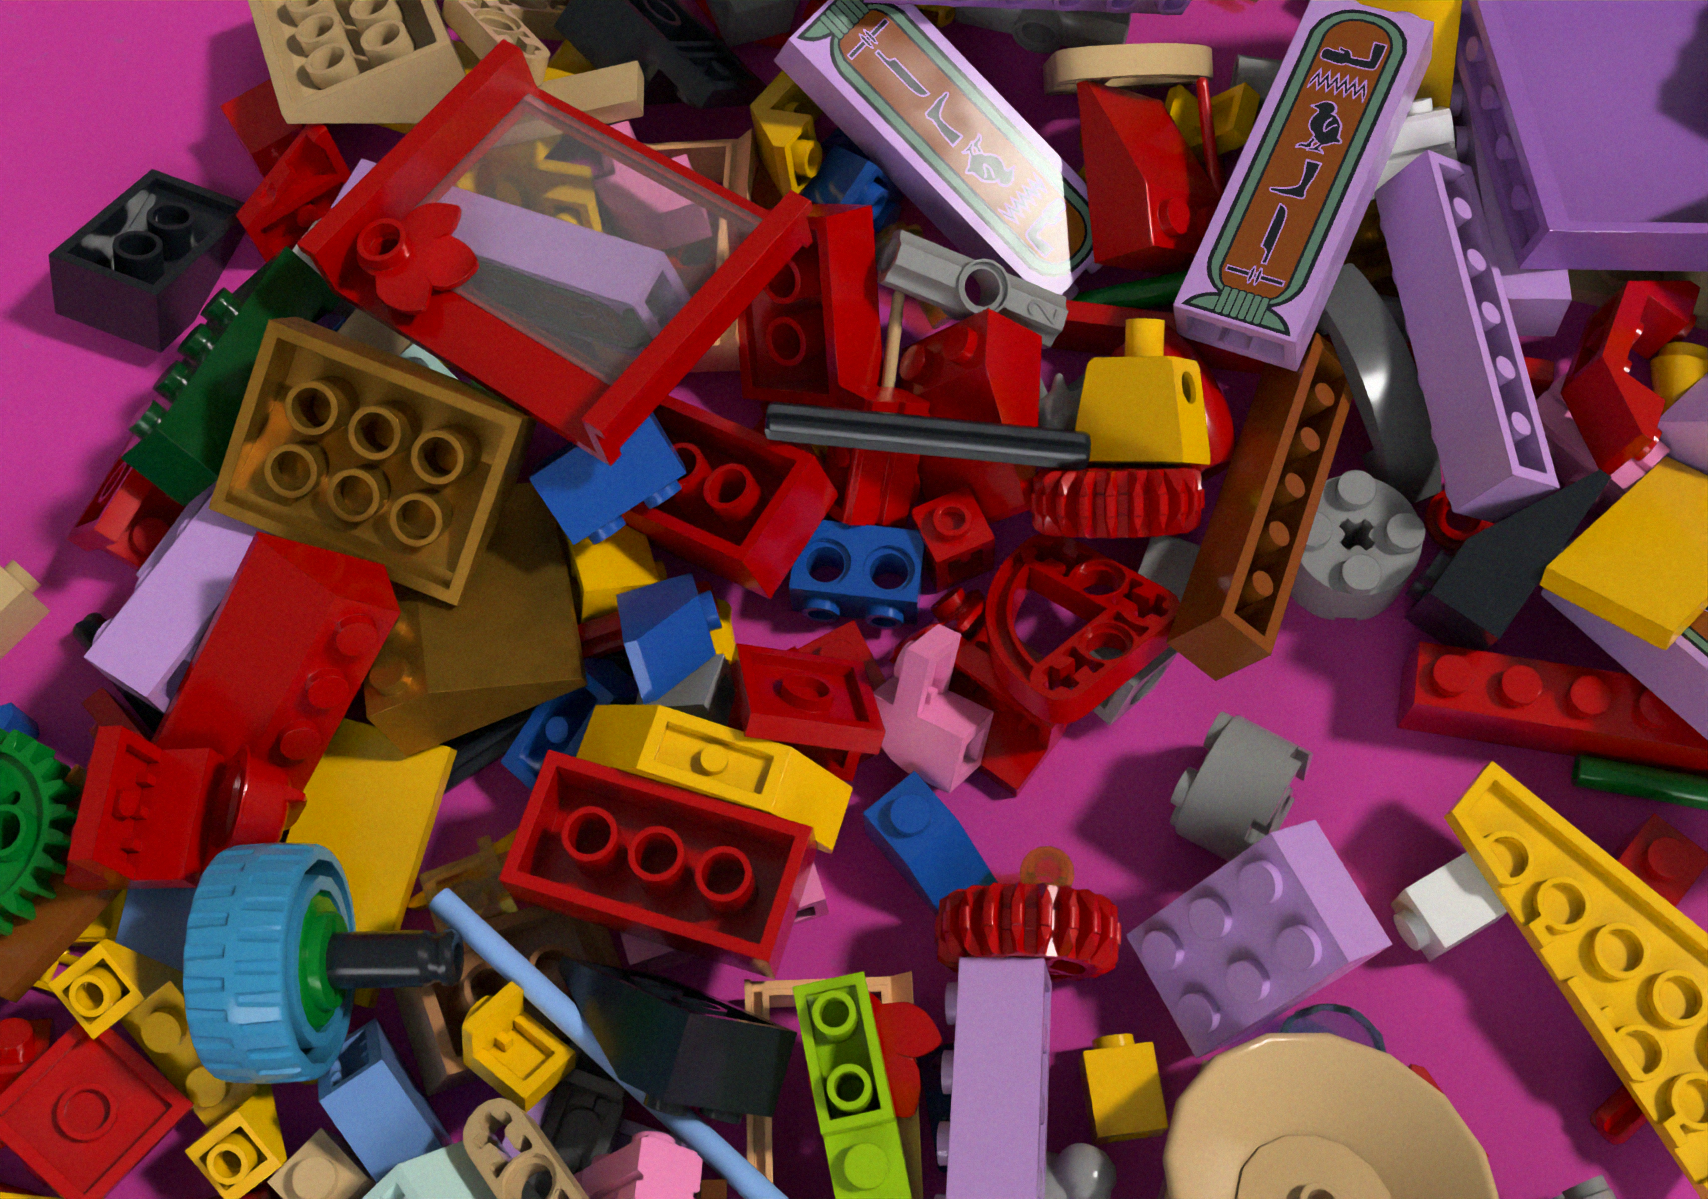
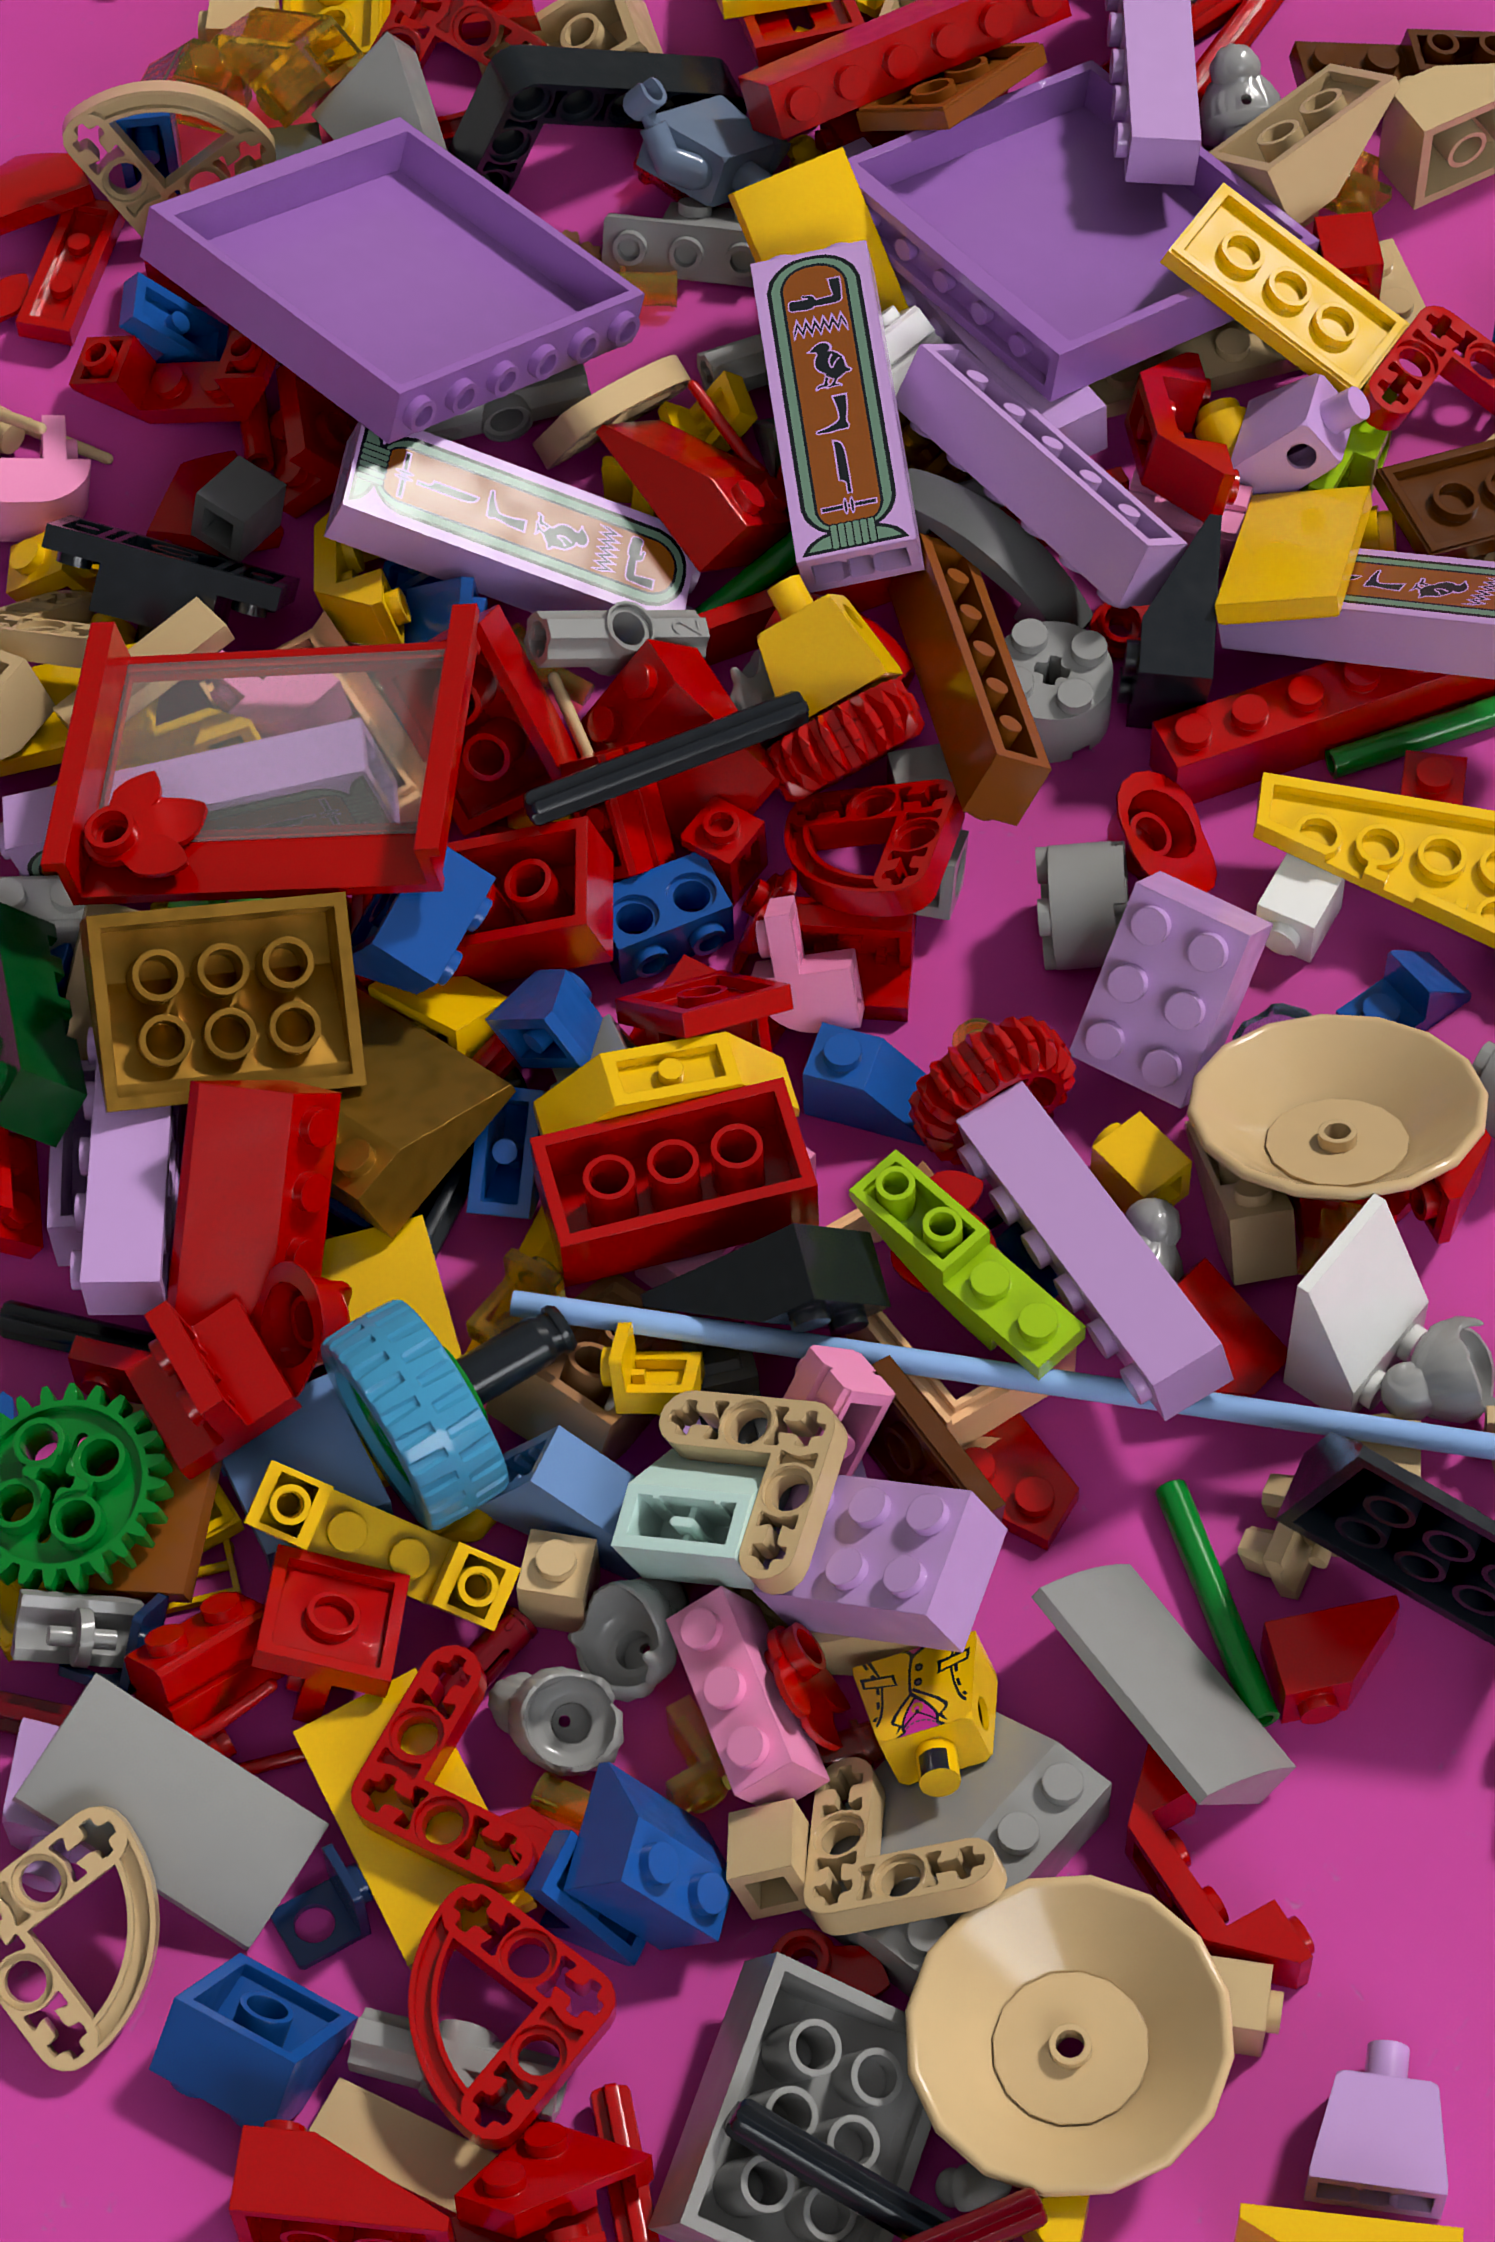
camera: 35 degrees left, 10 degrees down
none -> red piece [1107,770,1218,893]
none -> blue slope [1335,950,1472,1031]

